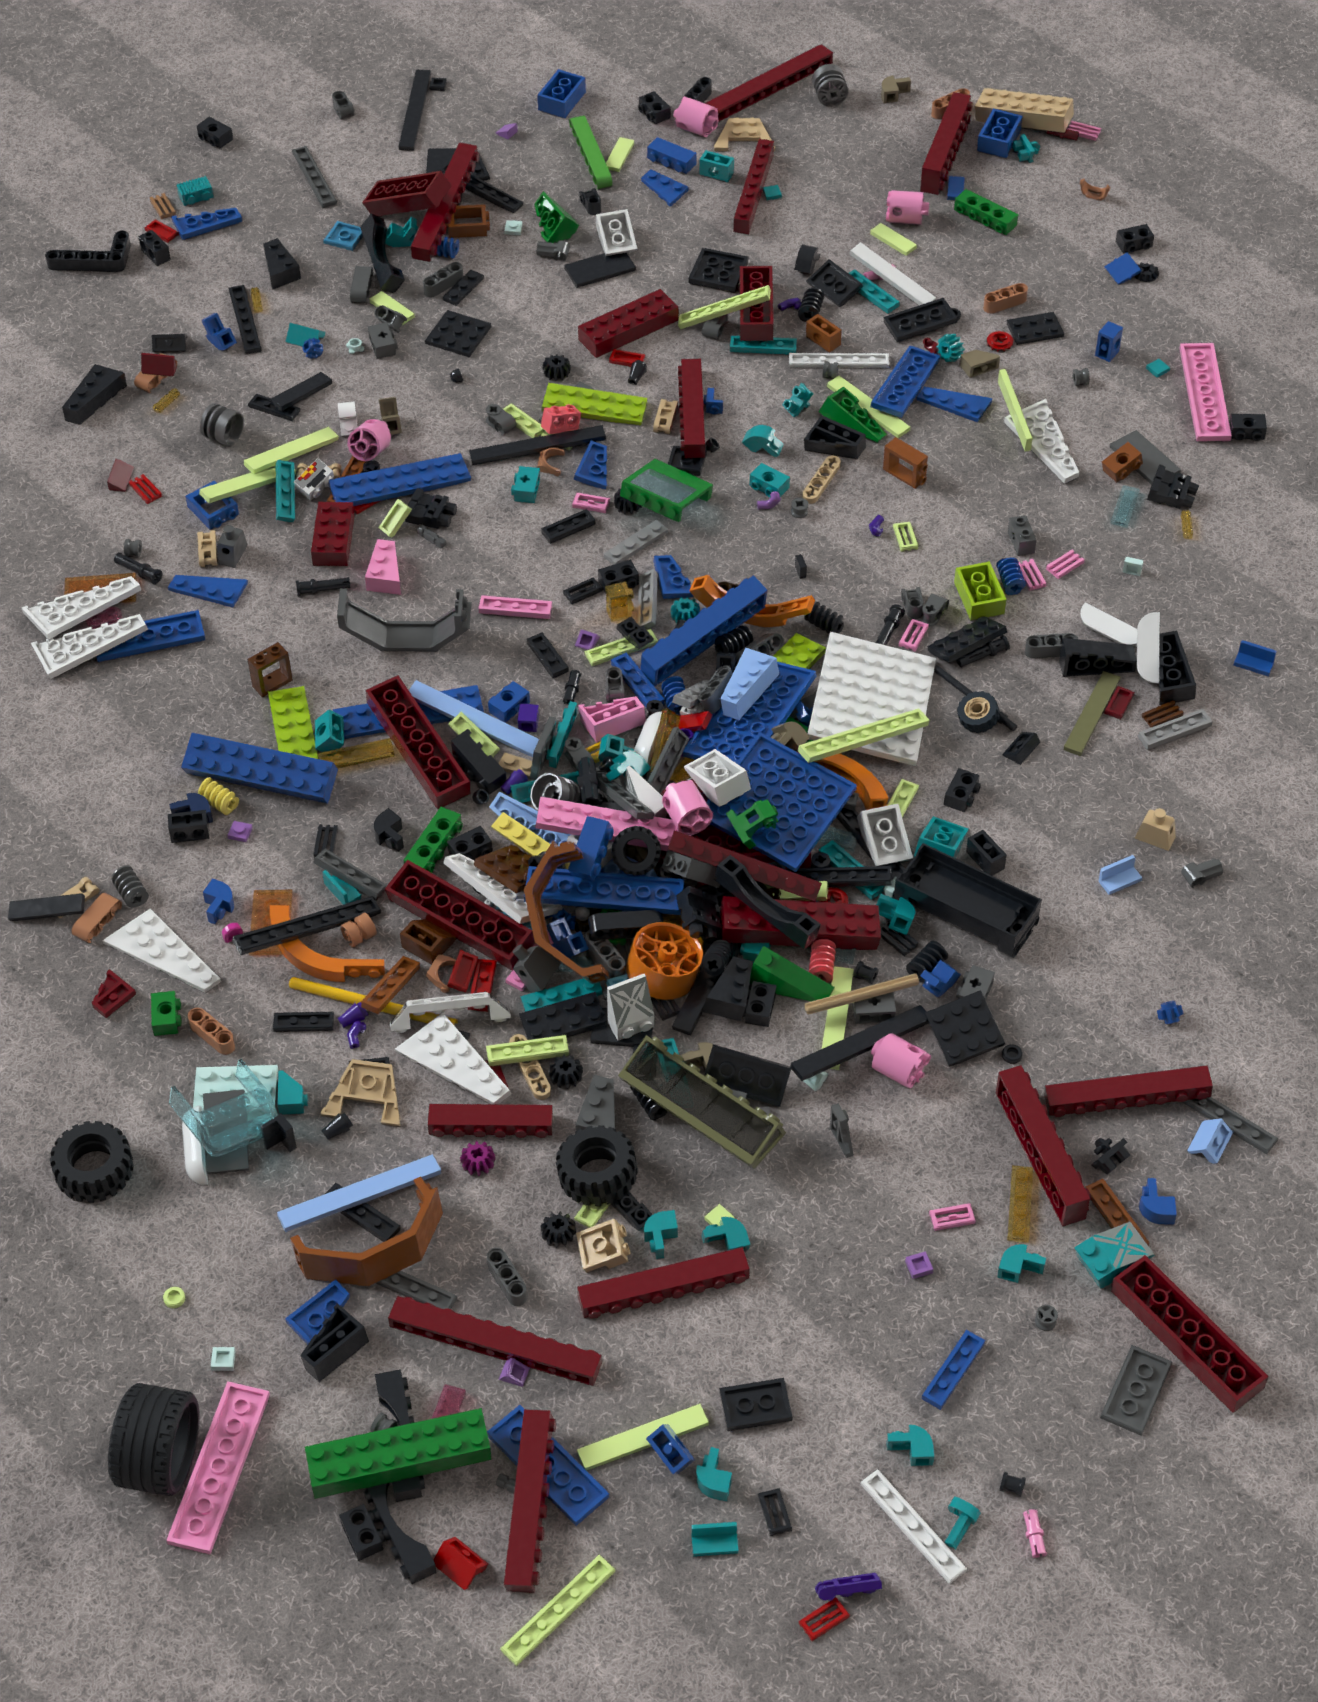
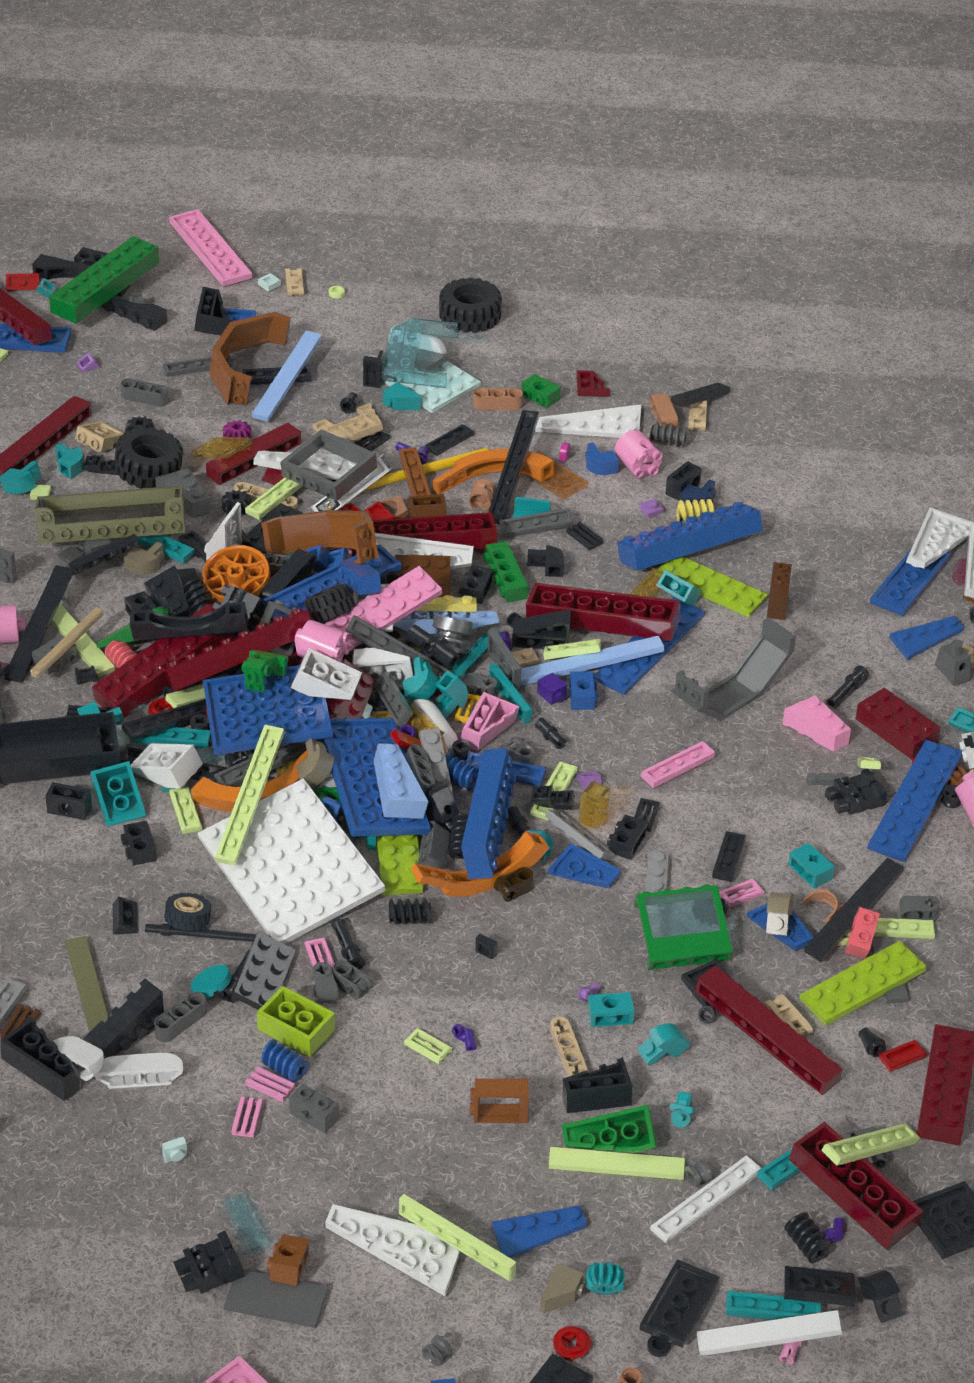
camera: 135 degrees right, 10 degrees down
black tyre [108,1383,200,1496] -> none
dark red brick [388,1296,602,1386] -> none
clear pink plate [432,1384,466,1419] -> none
black plate [527,632,569,678] -> none
black gear [542,354,571,381] -> none
blue bracket [703,388,723,414] -> none
dark grey wheel [791,497,808,518] -> none
dark orange brick [806,314,842,353] -> none
blue plate [870,346,940,418] -> none
black piece [906,940,948,981] -> none
blue brick [920,960,961,997] -> none
dark red arm [923,338,939,355] -> none
dark red tile [1104,686,1135,720] -> none
clear yellow axle [1181,510,1193,539] -> none
none -> teal tile [36,278,57,298]
none -> teal tile [190,964,232,998]
none -> clear yellow tile [192,437,252,458]
none -> dark grey window [280,429,377,501]
none -> tan plate [285,268,304,297]
none -> bright pink cylinder [615,430,663,478]
none -> dark tan brick [766,892,794,936]

